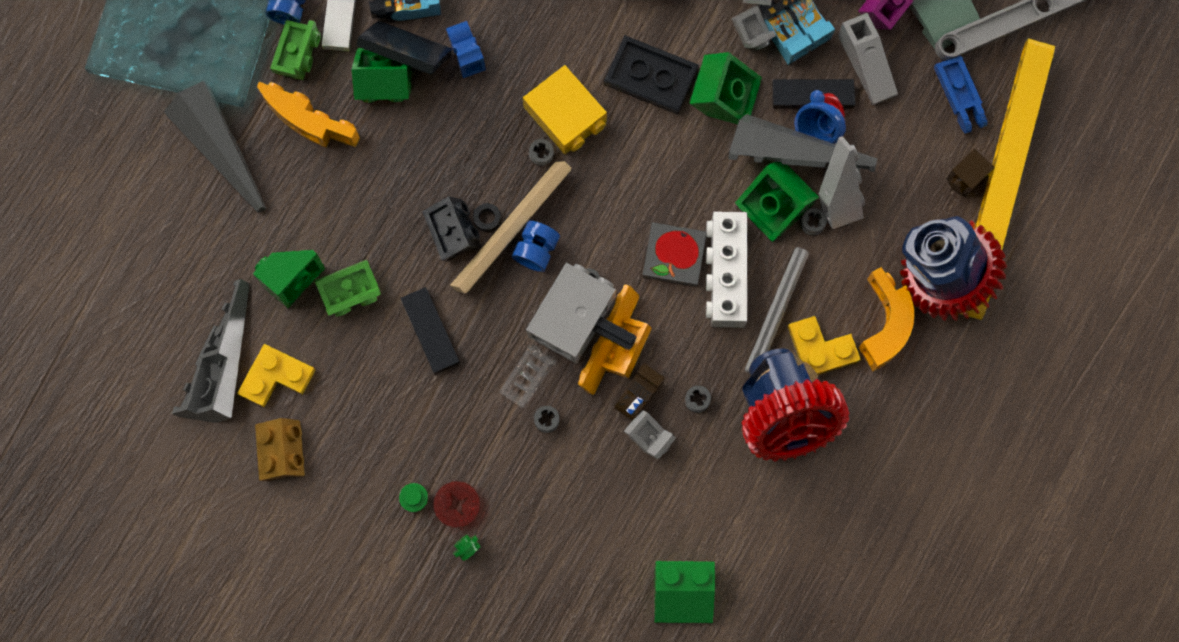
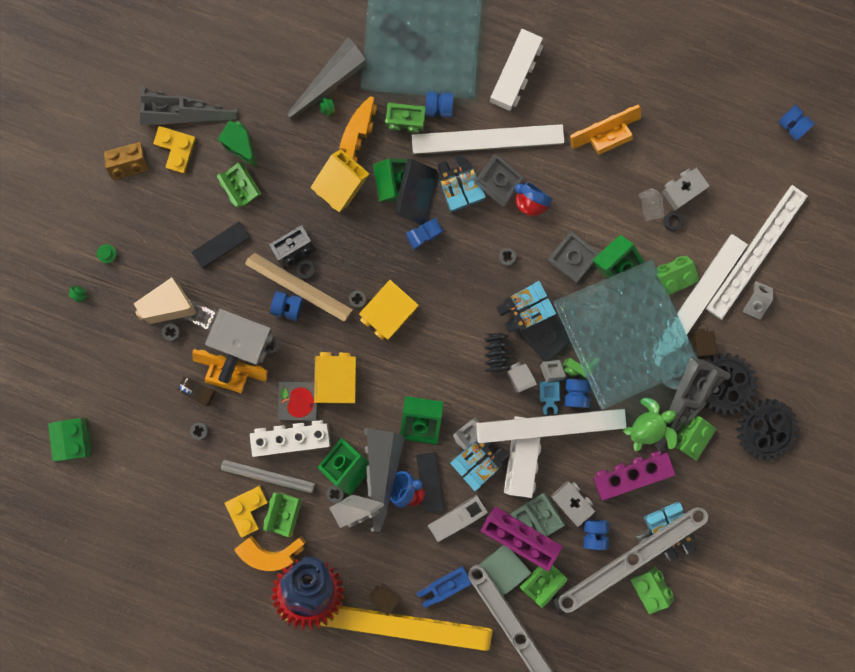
camera: 80 degrees right, 10 degrees up
clear red gear [434,481,480,528] -> none
black tile [603,35,699,115] -> none
light grey bracket [624,410,676,459] -> none
red piece [741,348,850,462] -> none
none -> tan slope [134,278,197,324]
none -> bright green bracket [263,492,302,537]
none -> yellow brick [310,149,369,212]
none -> yellow brick [314,352,356,403]
none -> green plate [320,98,335,117]

